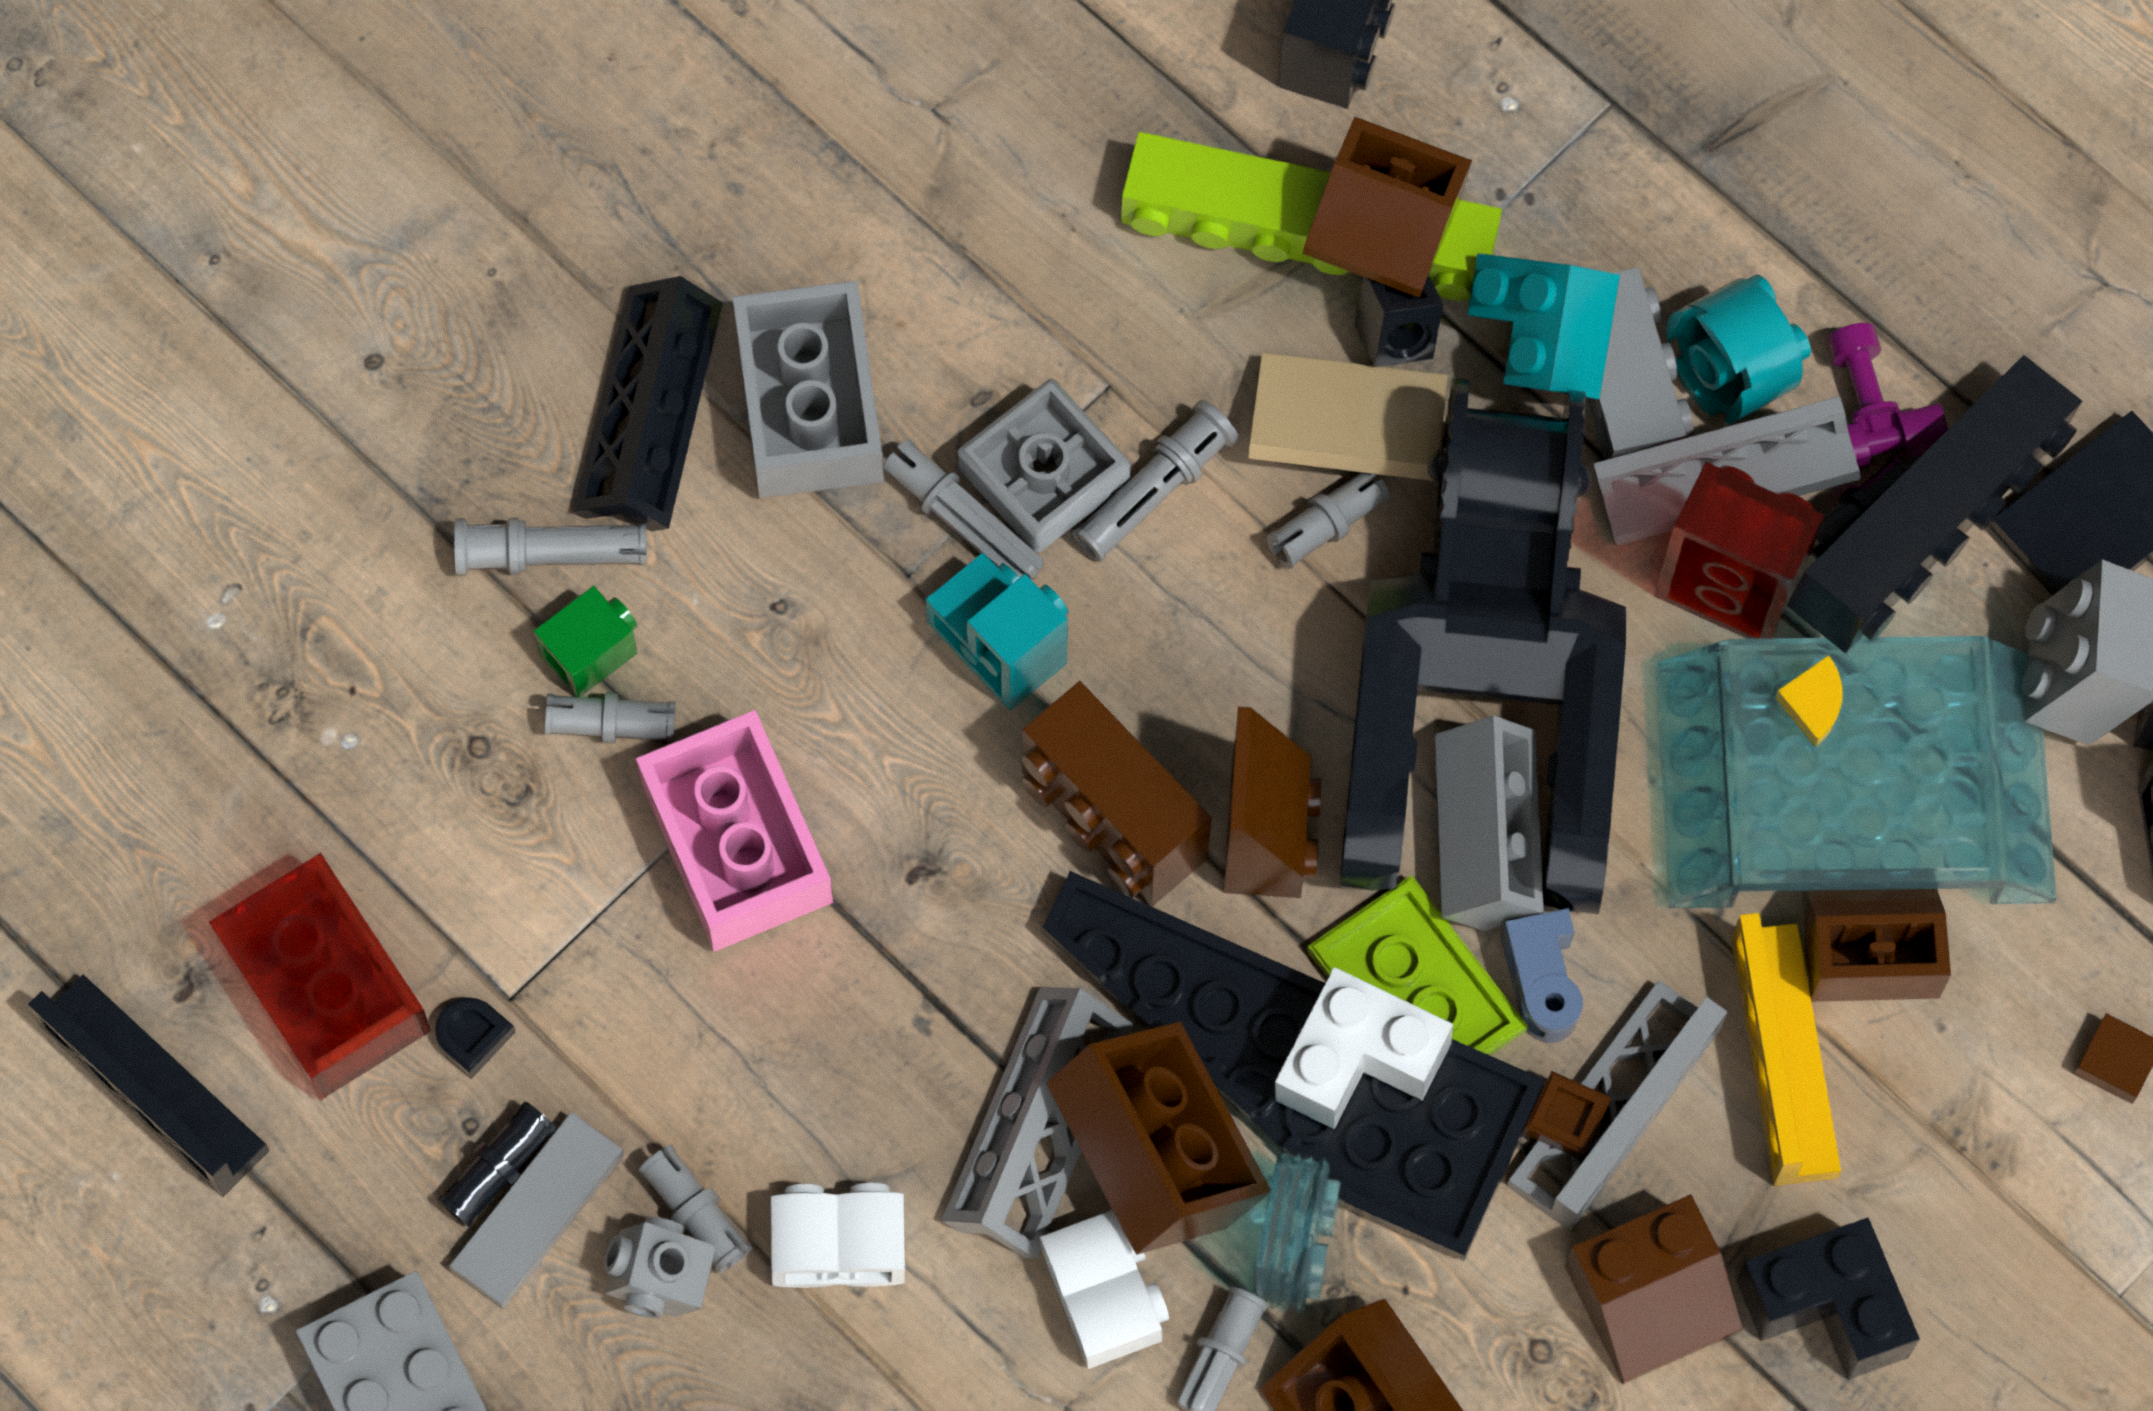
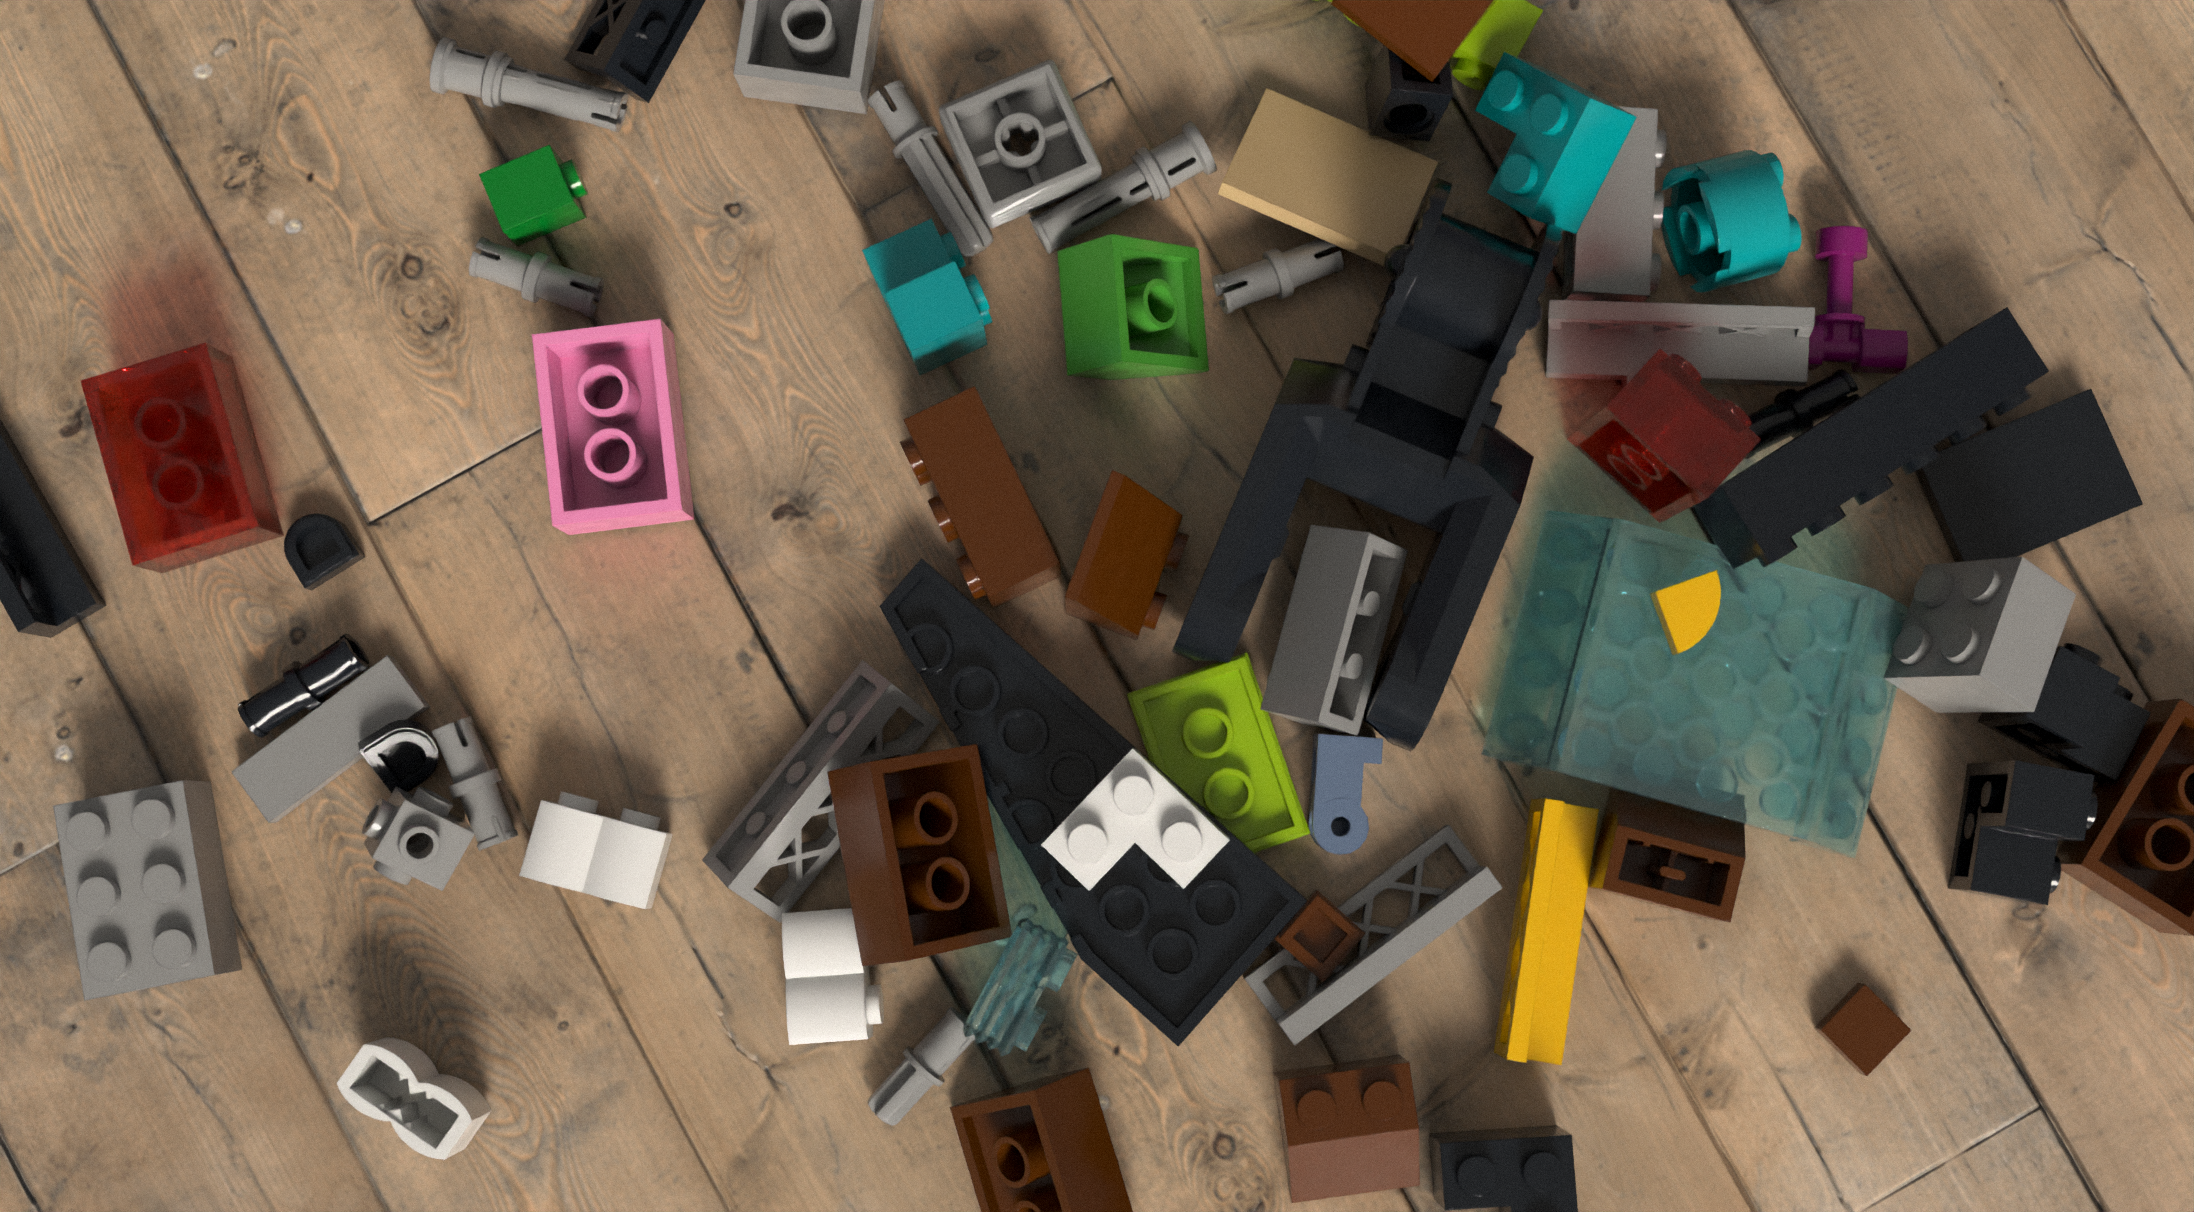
camera: 15 degrees right, 15 degrees up
none -> black tile [358,720,439,793]
none -> bright green slope [1057,234,1209,380]

